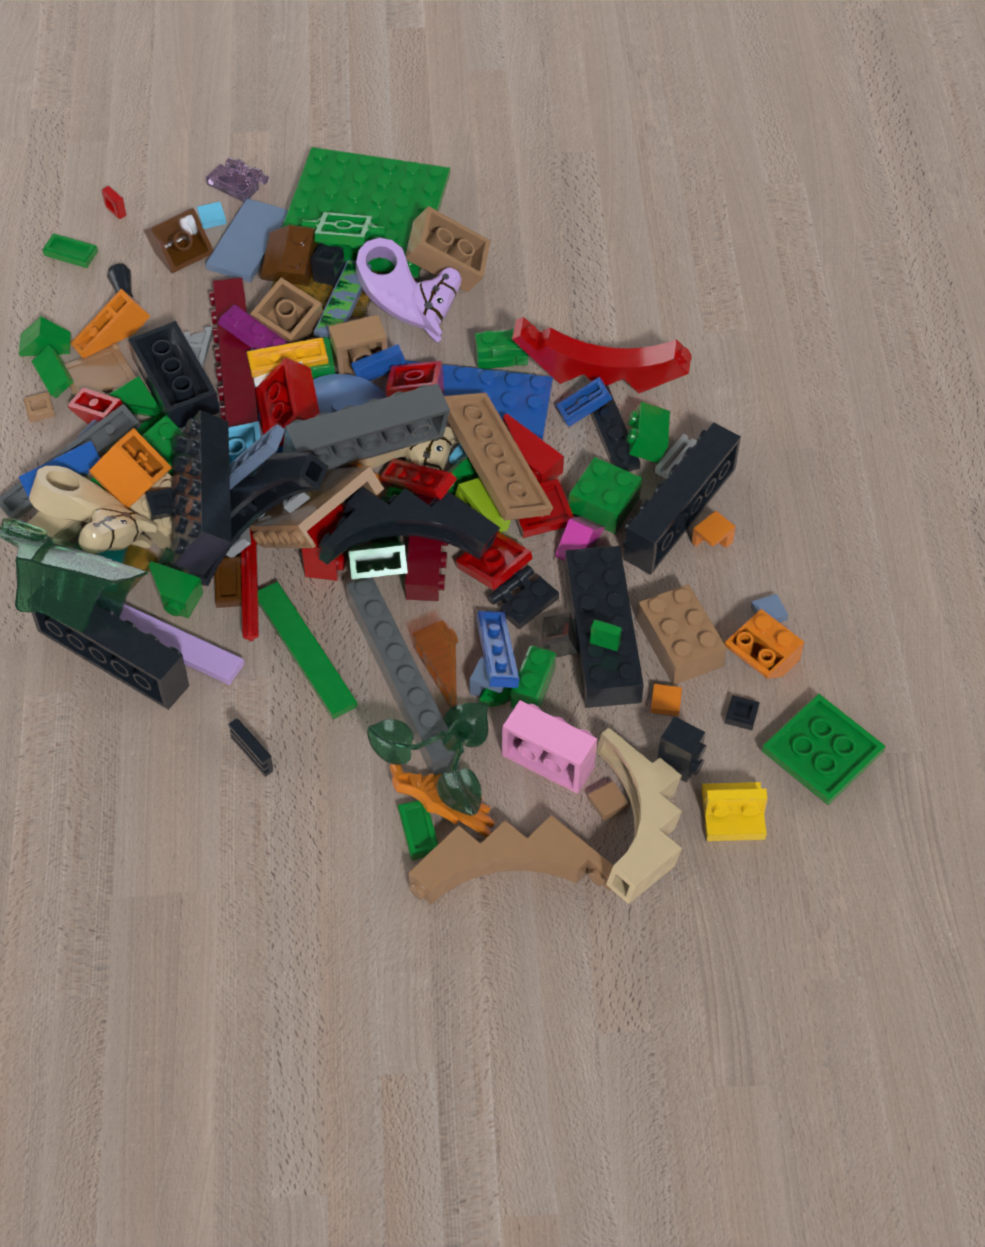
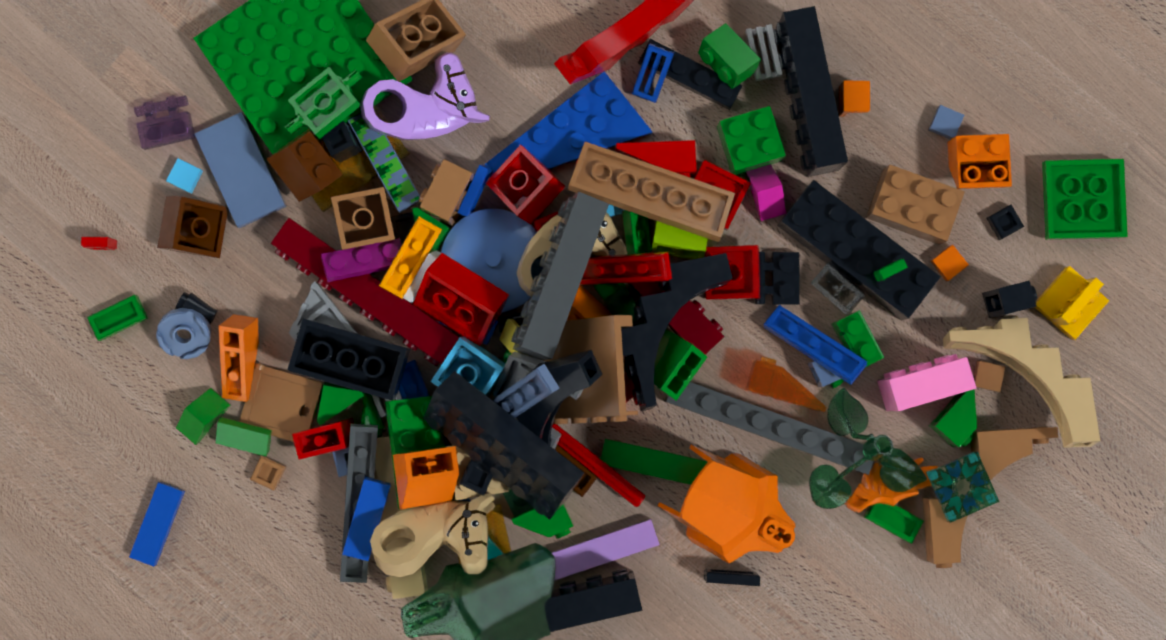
camera: 45 degrees left, 30 degrees up
green brick [475,329,528,369] -> none
none -> sand blue tile [156,308,212,359]
none -> orange piece [657,444,796,564]
none -> clear green tile [926,451,1000,523]
none -> green slope [928,389,977,448]

